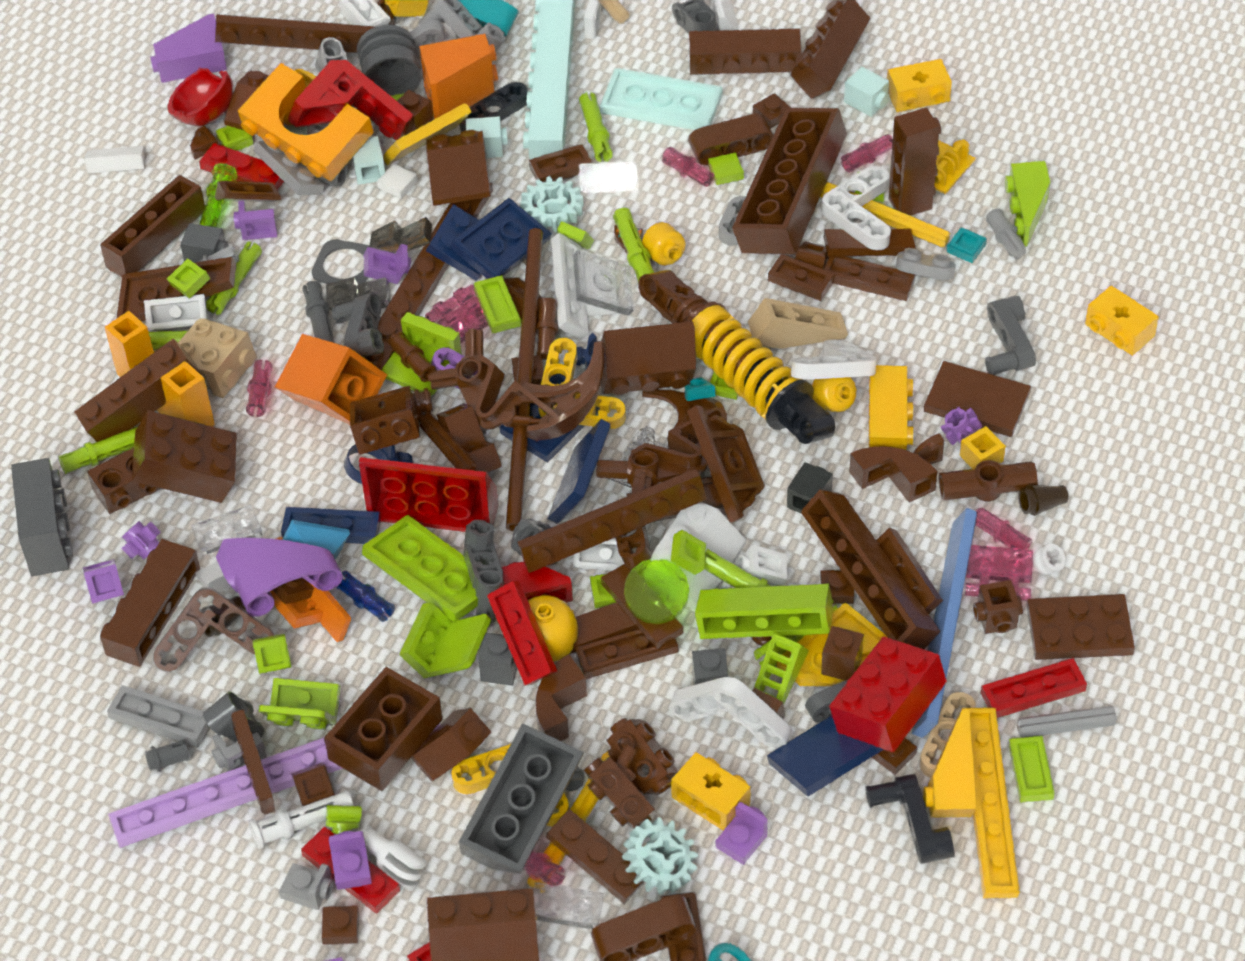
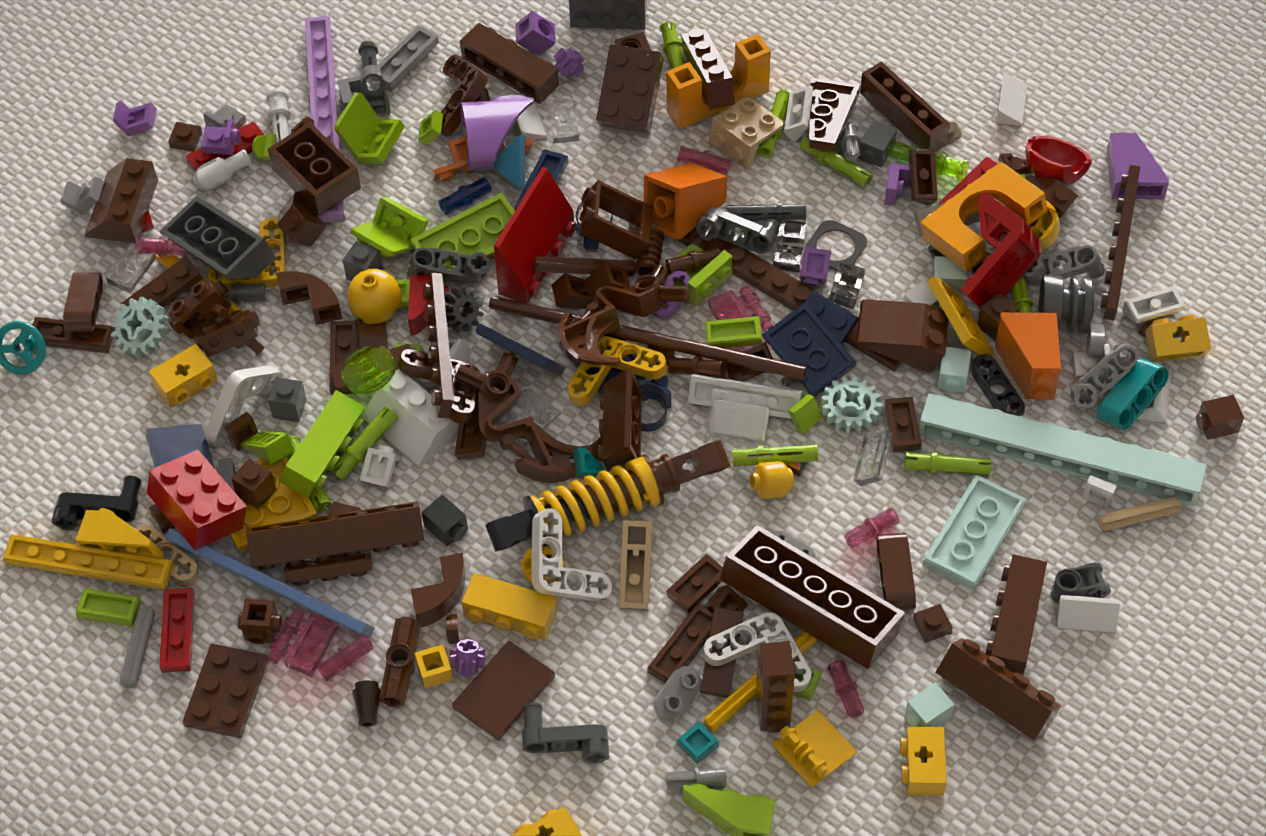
camera: 105 degrees right, 5 degrees up
lime plate [167,258,210,299] -> none
reddish brown tile [231,709,275,815] -> none
red plate [487,581,557,686] -> none
lime plate [671,530,706,575] -> none
reddish brown wing [687,405,765,523] -> none
lime tile [708,153,744,185] -> none
medium lavender bracket [715,802,768,865] -> none
white bush [1033,543,1066,575] -> none

